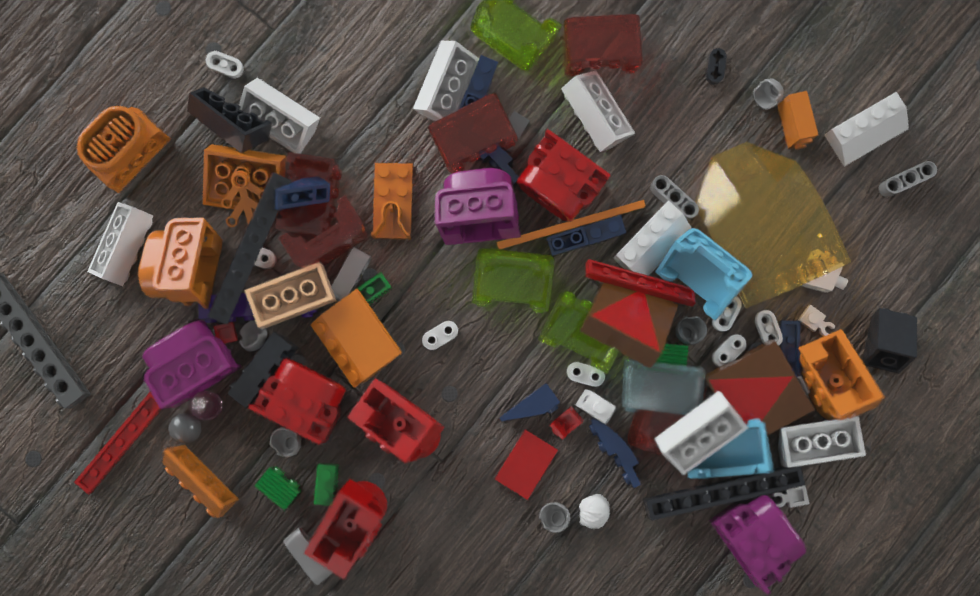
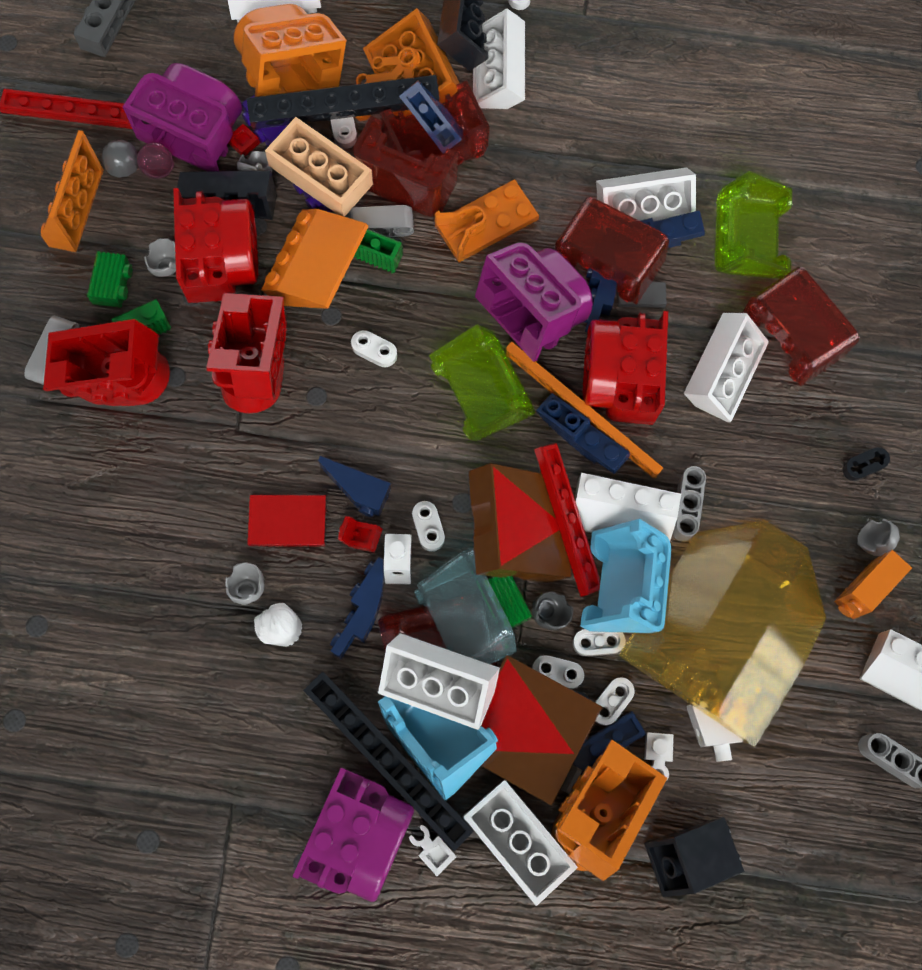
camera: 55 degrees right, 10 degrees down
clear neon green windscreen [537,291,619,374] -> none

